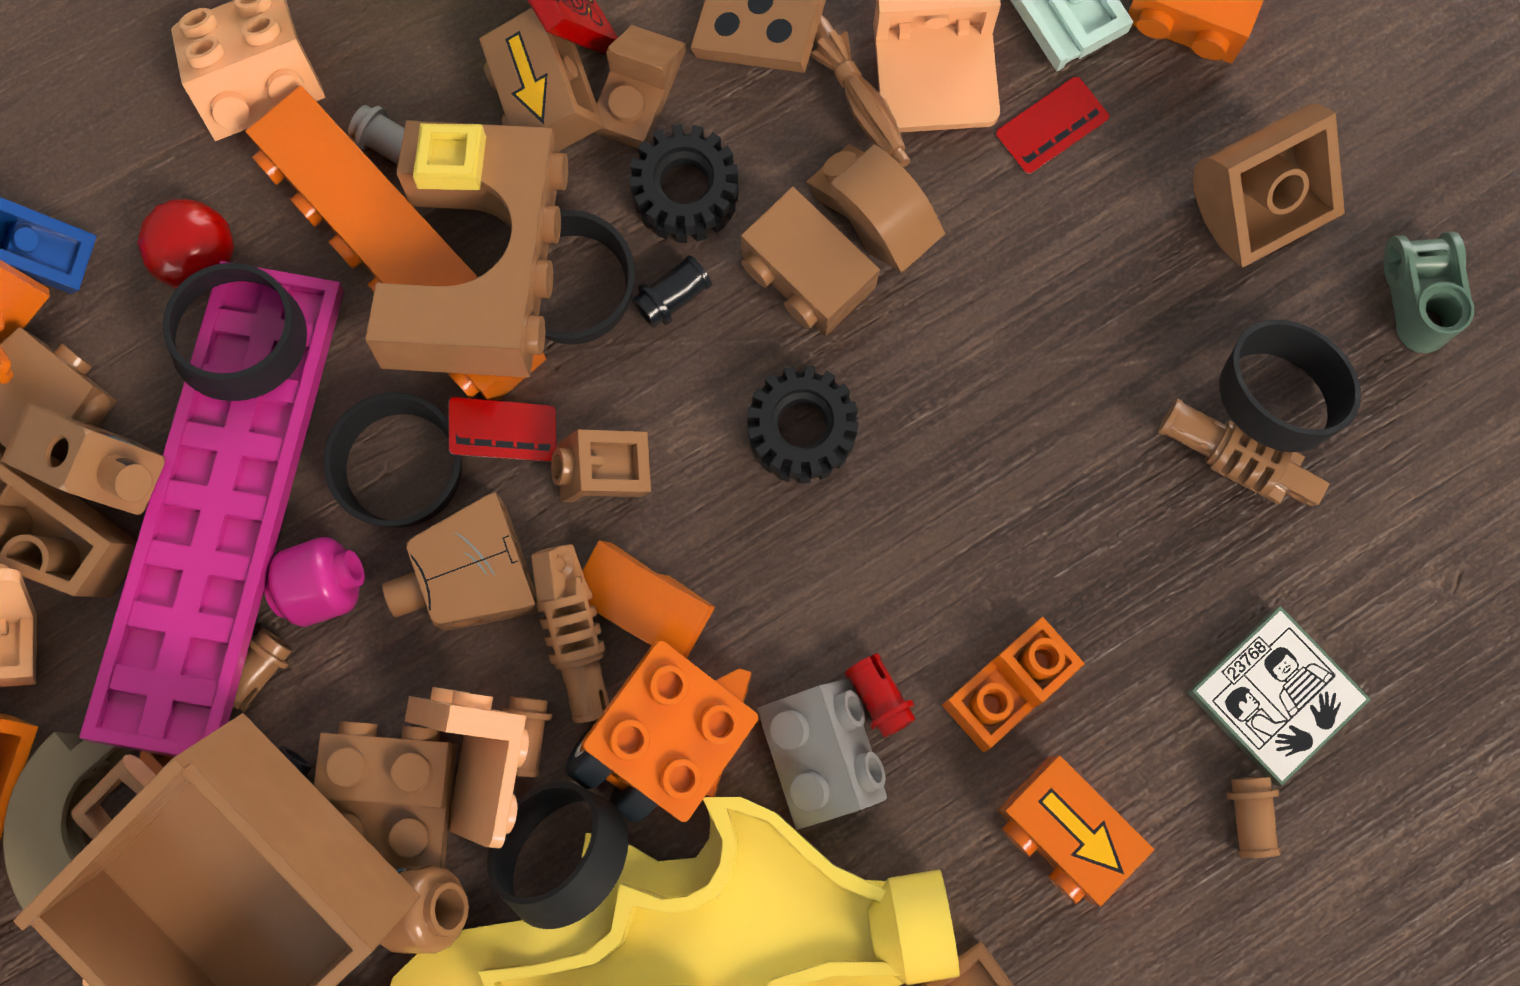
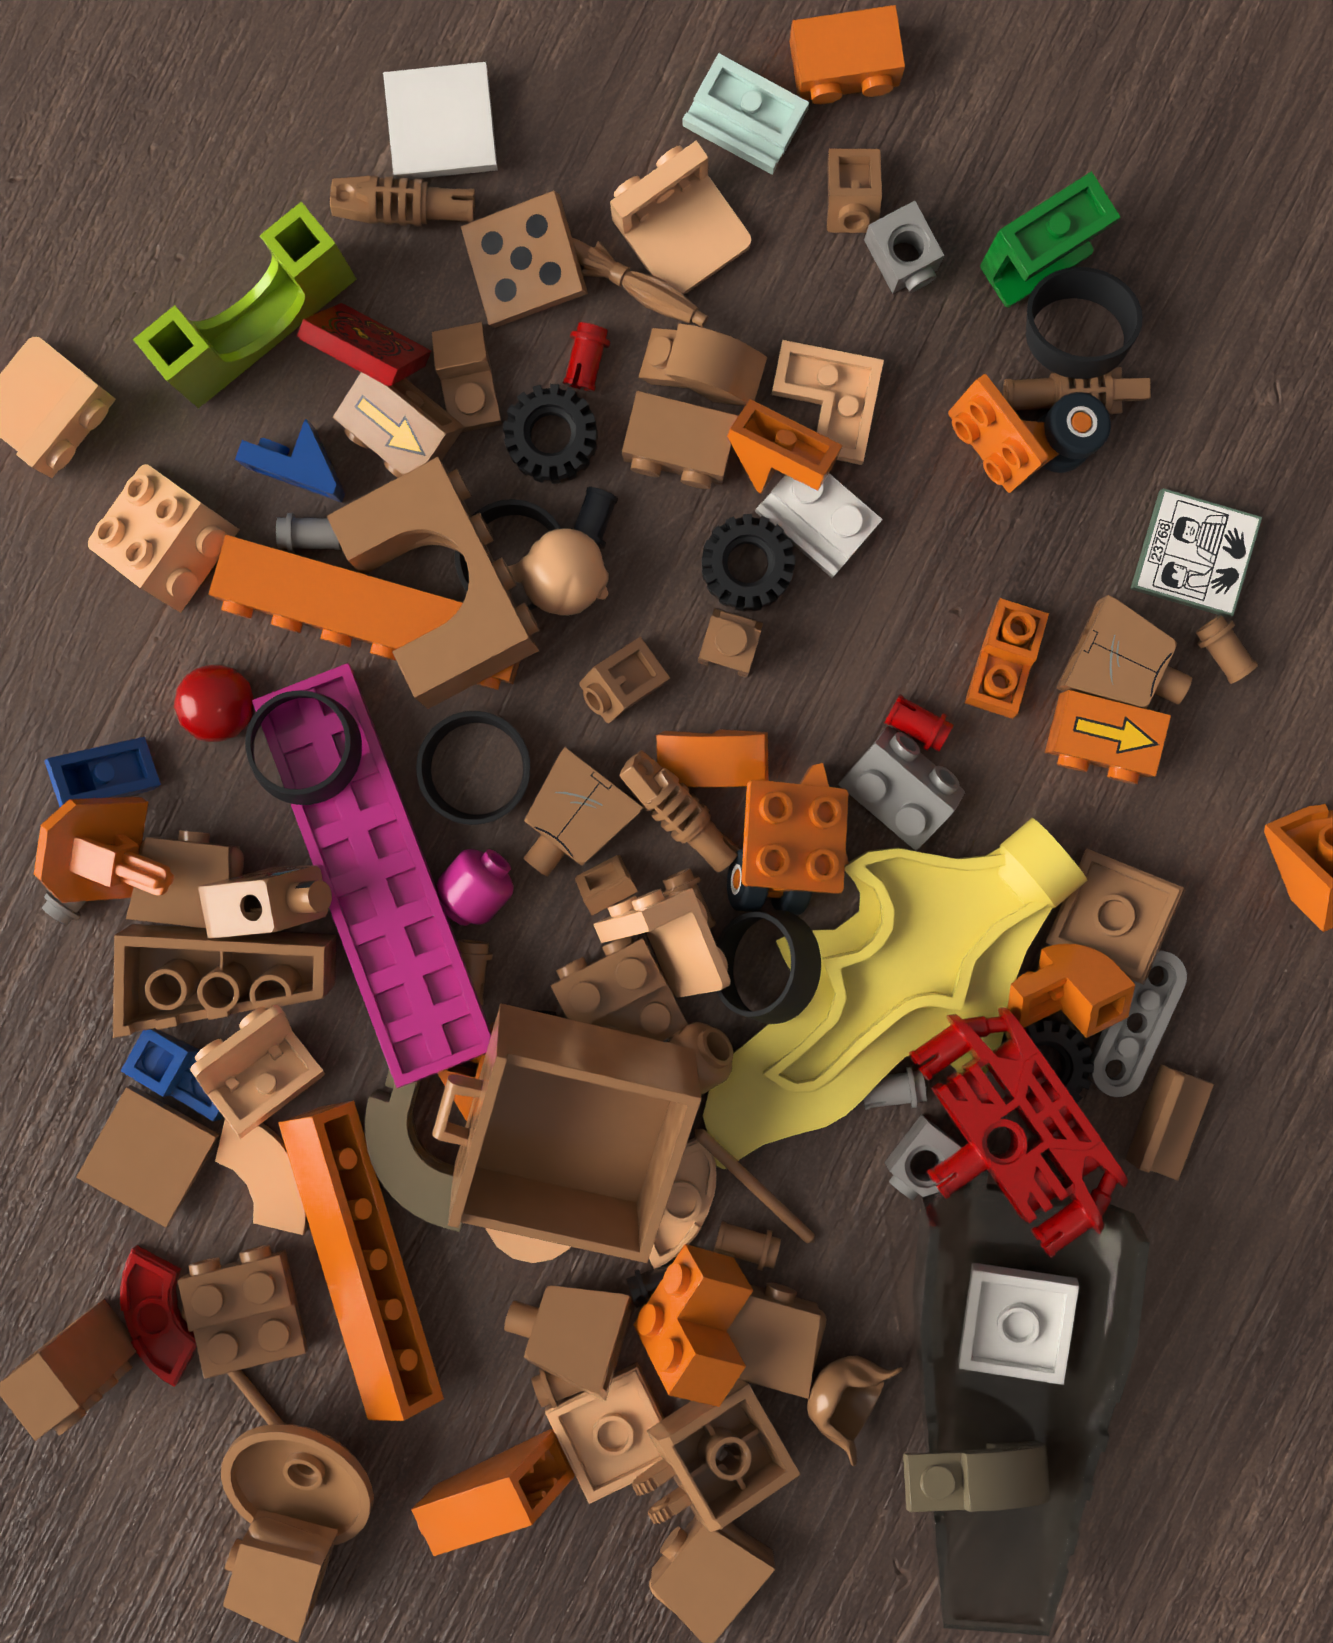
camera: 30 degrees left, 10 degrees up
light yellow tile [413,123,486,190] -> none
red sticker [449,397,557,462] -> none
red sticker [996,77,1109,174] -> none
medium nougat brick [1193,103,1345,268] -> none
sand green piece [1383,231,1474,353] -> none
none -> blue slope [235,419,345,503]
none -> light nougat hair [508,528,609,616]
none -> red pin [563,322,611,392]
none -> medium nougat tile [575,855,638,915]
none -> medium nougat window [698,608,763,678]
none -> orange slope [727,399,843,494]
none -> white plate [755,474,883,578]
none -> light nougat plate [771,340,884,465]
none -> medium nougat bracket [827,149,882,233]
none -> light grey brick [864,201,944,294]
none -> orange plate [948,374,1111,493]
none -> green panel [979,171,1121,308]
none -> medium nougat torso [1056,595,1192,709]

